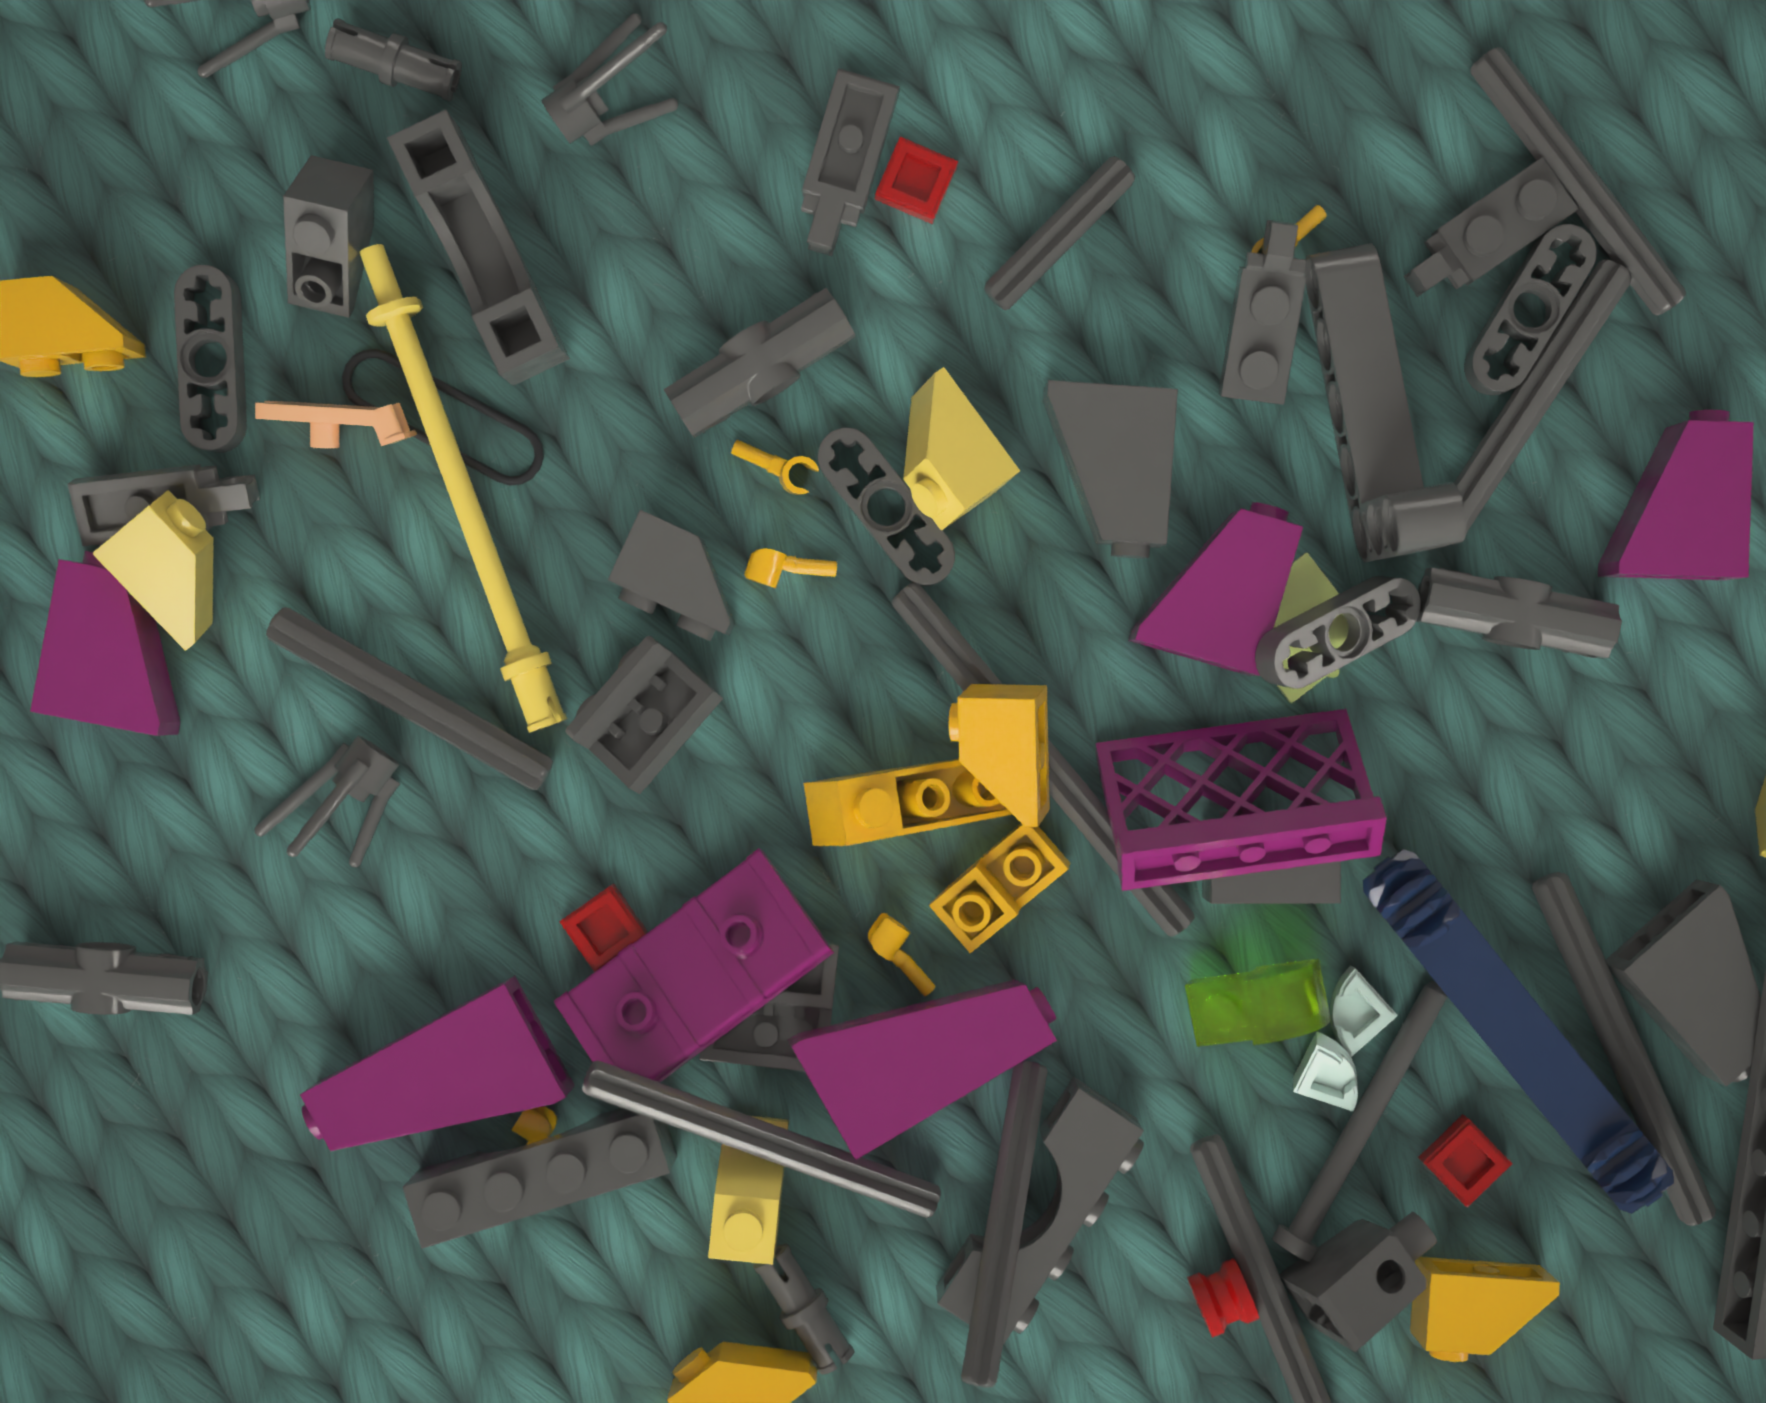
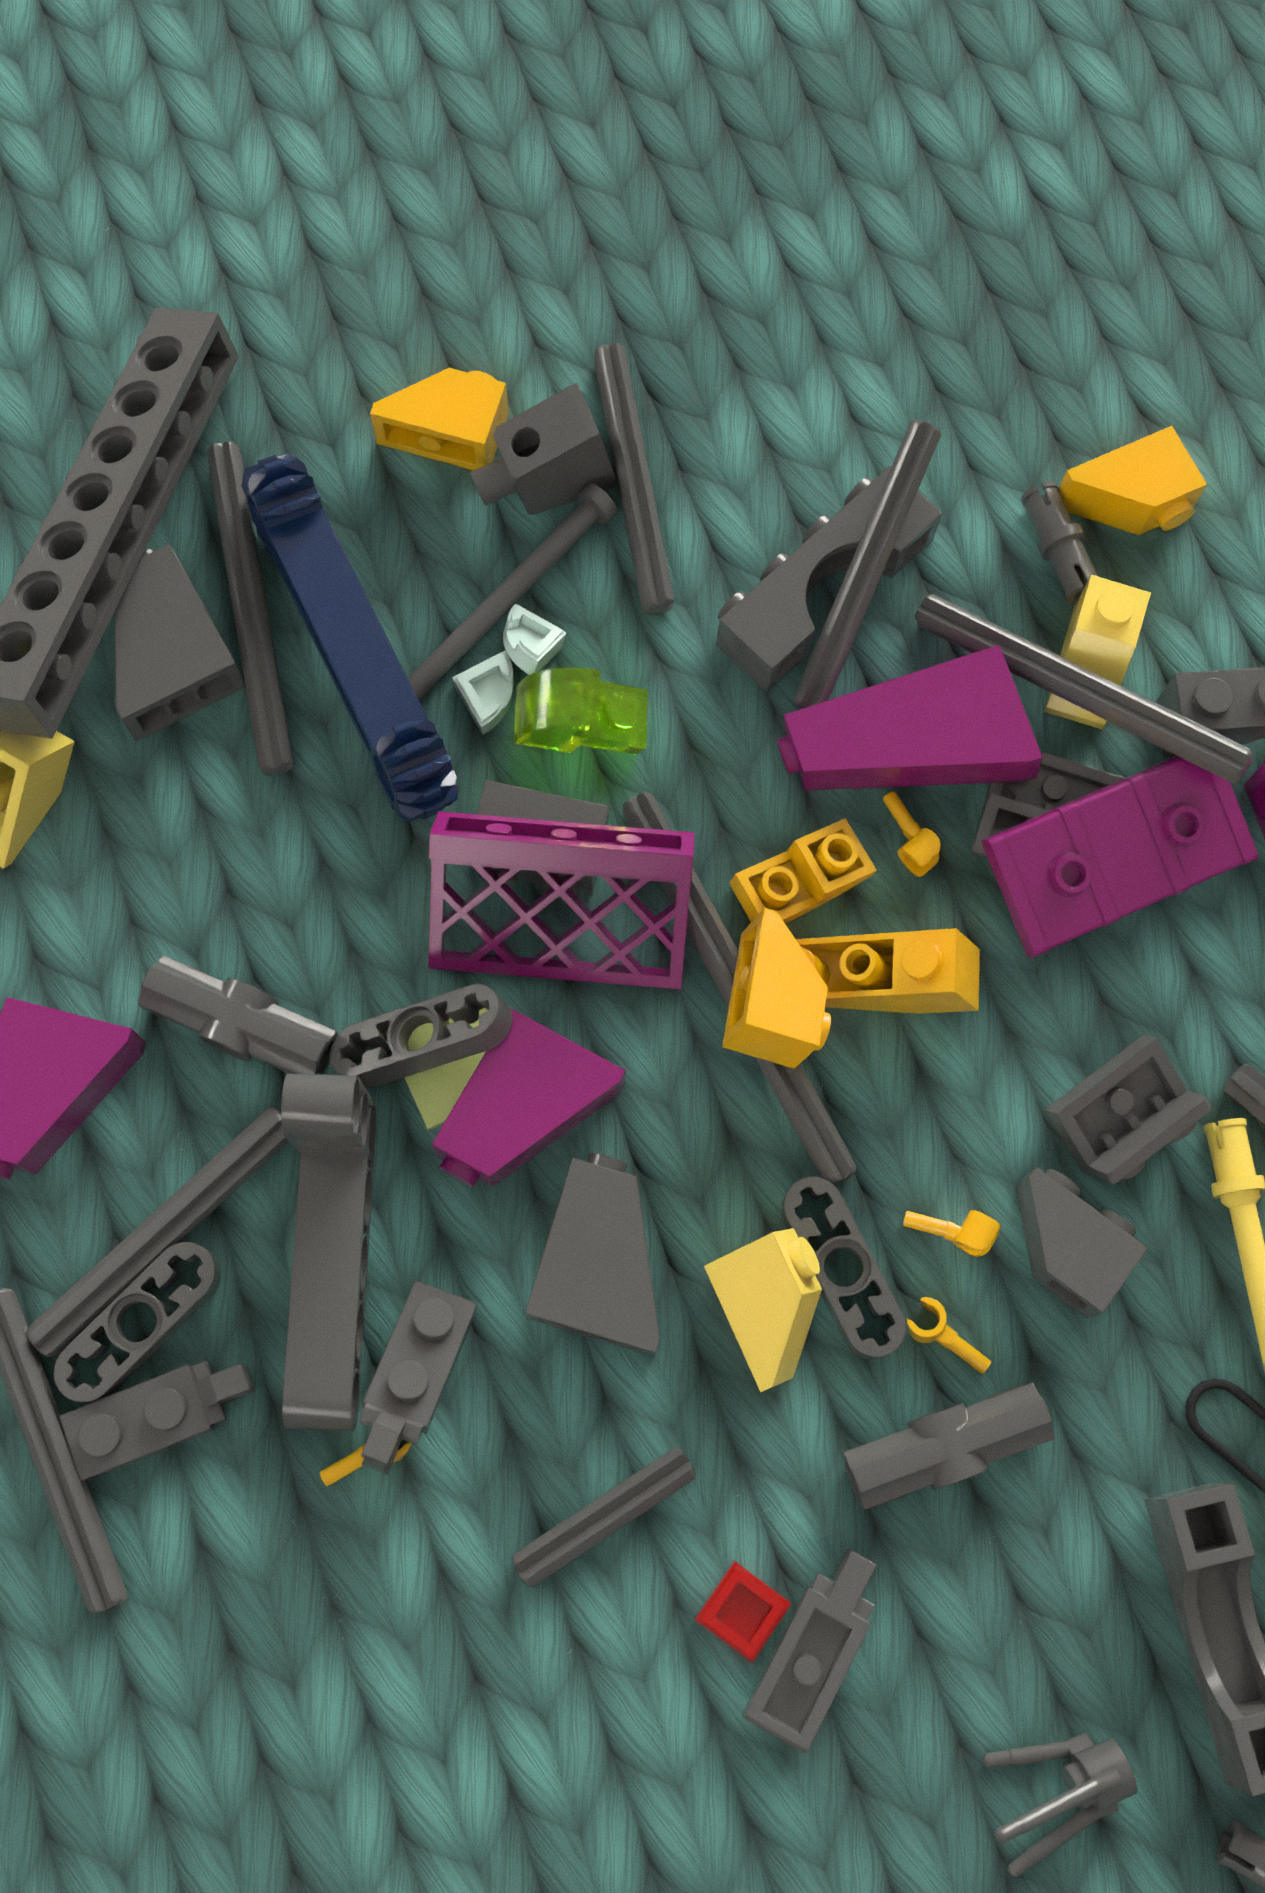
camera: 170 degrees left, 15 degrees down
red tile [559,883,648,972] -> none
red wheel [1187,1258,1259,1338] -> none
red tile [1418,1114,1512,1207] -> none

